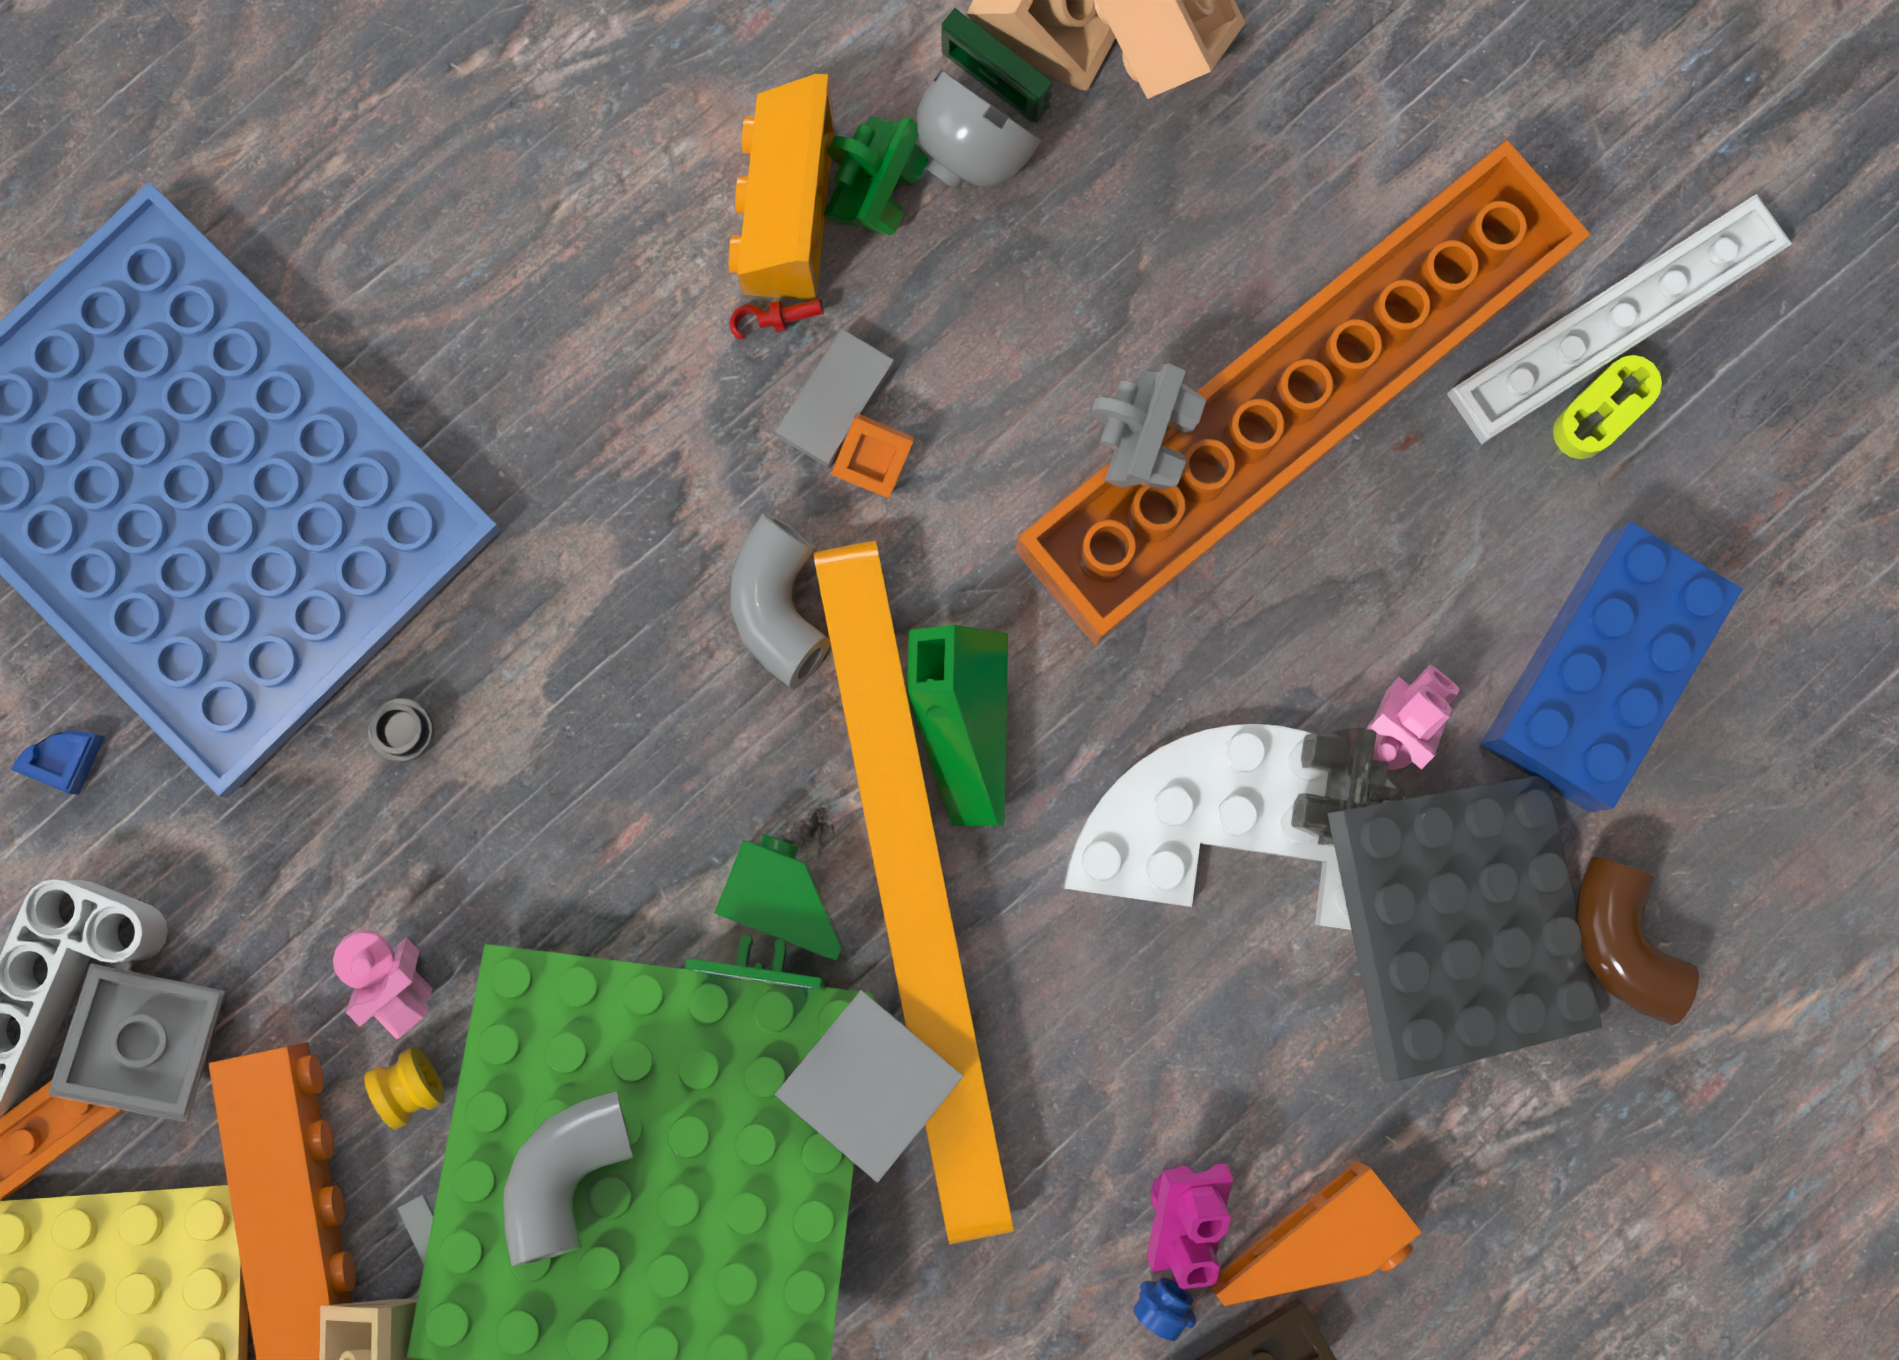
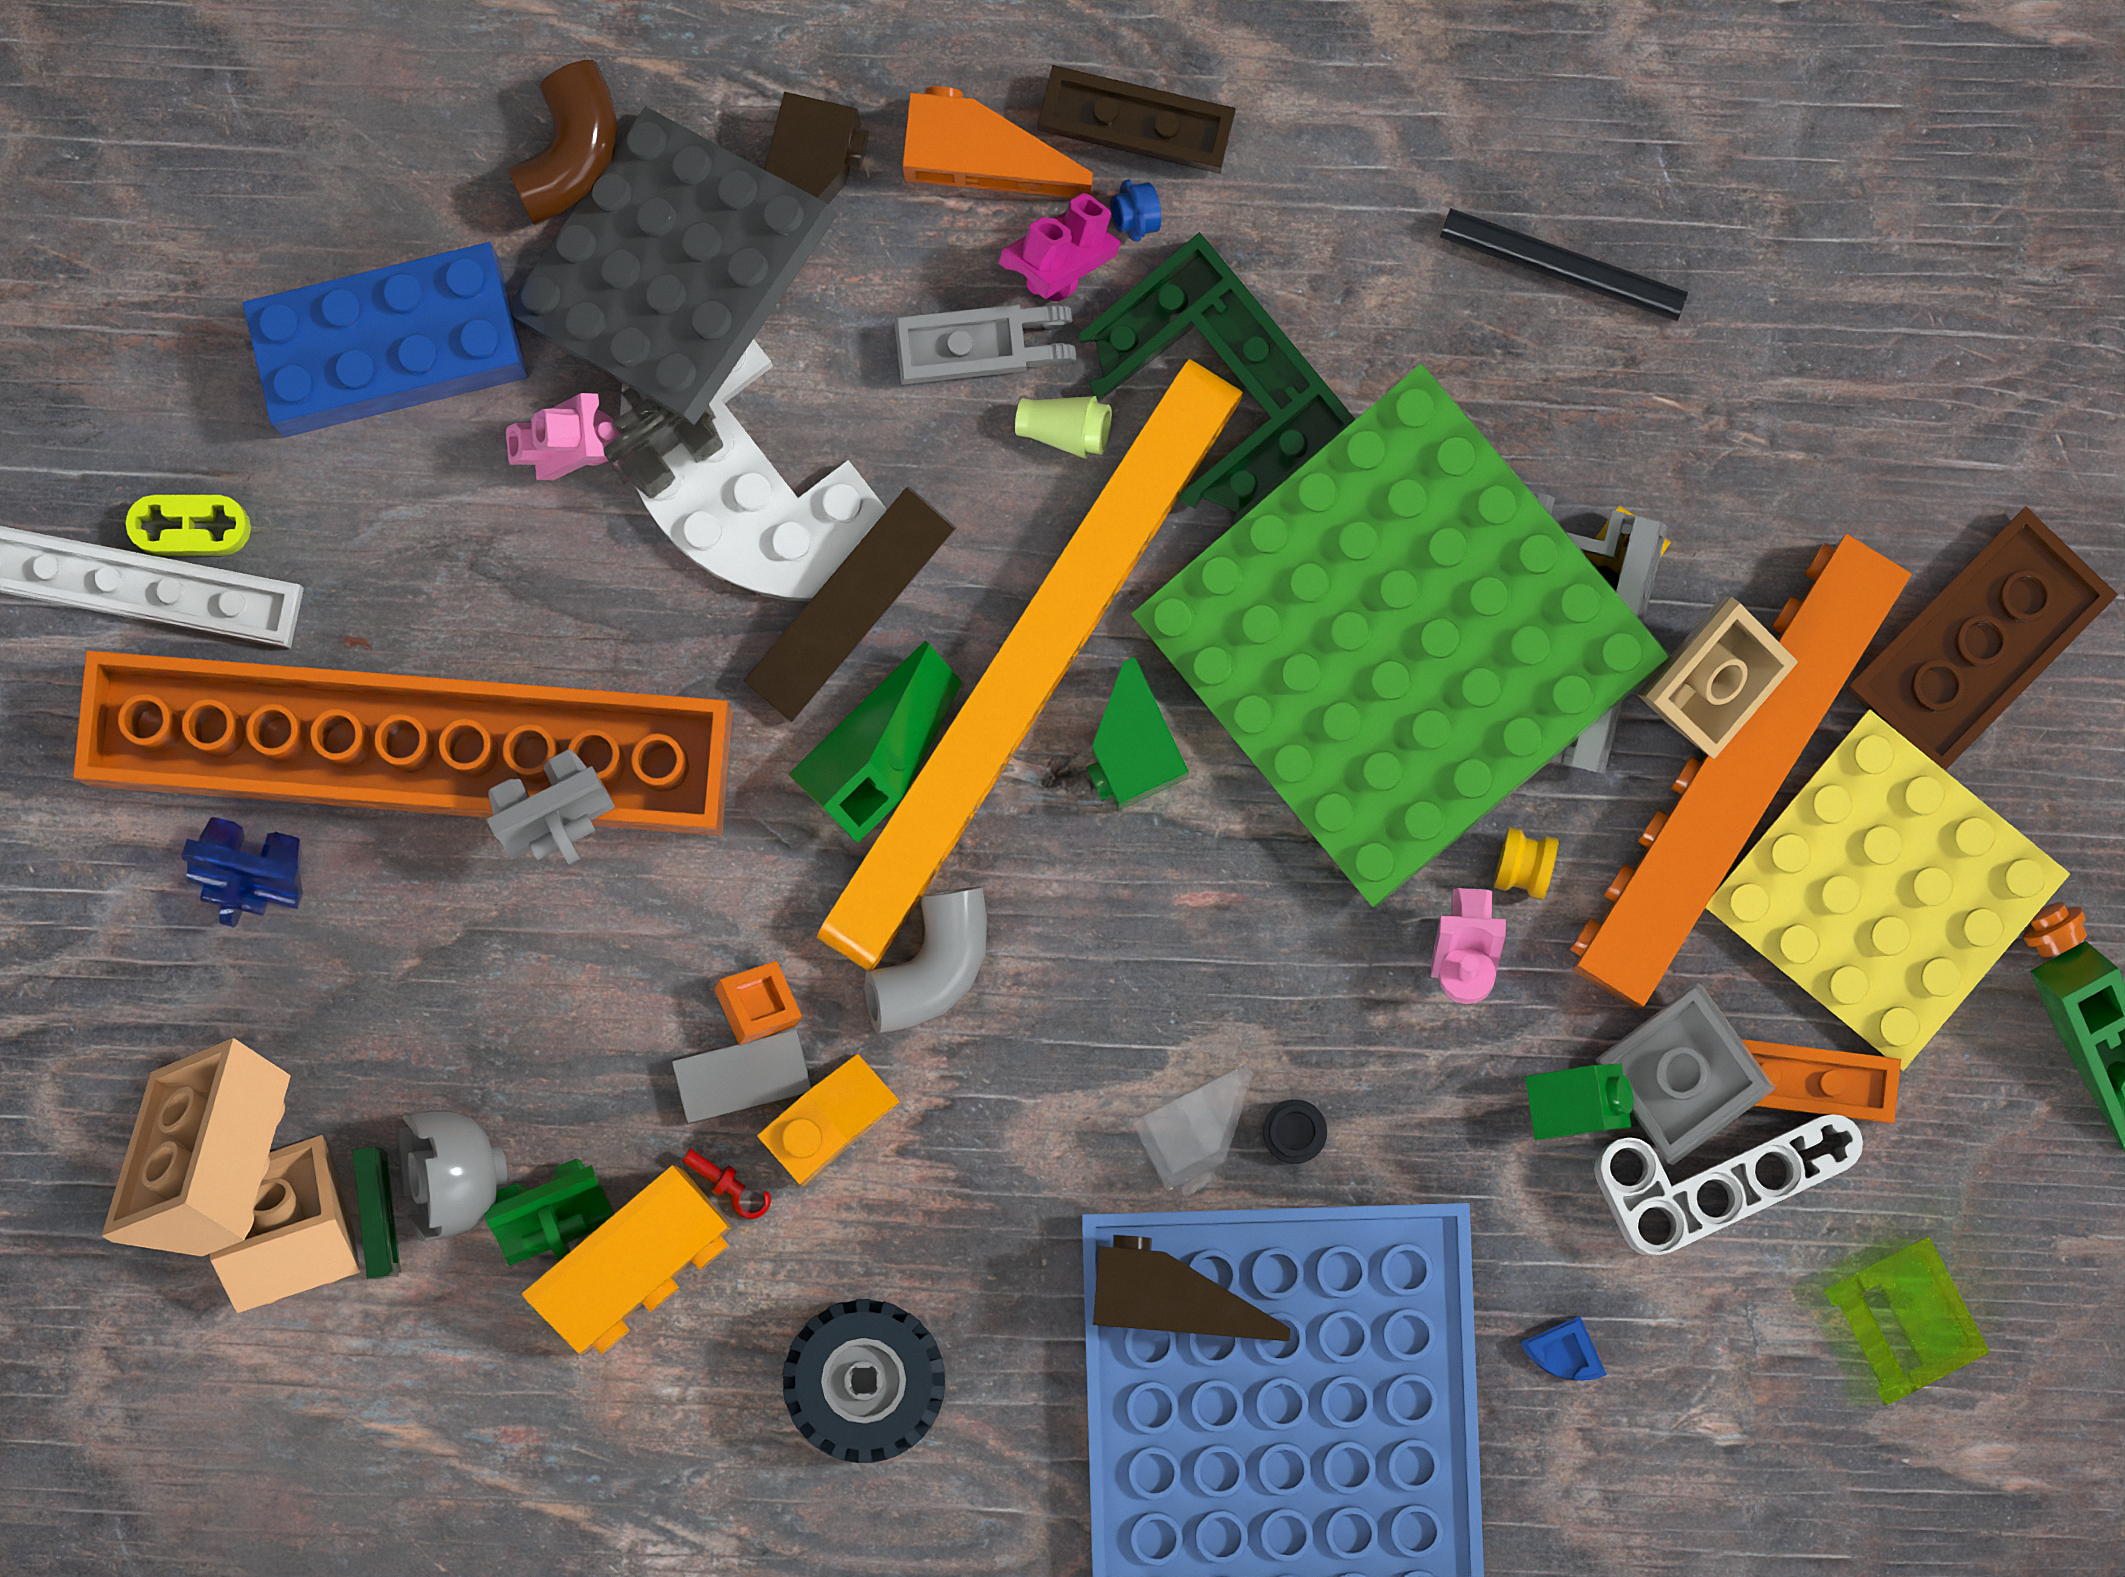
camera: 130 degrees left, 0 degrees up
light grey cylinder [503,1091,633,1267] -> none
green piece [685,935,827,991] -> none
light grey tile [774,990,963,1183] -> none
none -> clear blue hips [181,817,303,928]
none -> dark brown tile [743,486,957,722]
none -> light orange slope [757,1054,900,1187]
none -> dark brown slope [764,91,869,204]
none -> black wheel [782,1299,945,1463]
none -> light grey hinge [894,305,1076,385]
none -> yellowish green cone [1015,396,1112,459]
none -> dark green wedge [1078,232,1356,526]
none -> dark brown slope [1093,1235,1290,1341]
none -> clear slope [1131,1063,1253,1198]
none -> green brick [1525,1063,1634,1140]

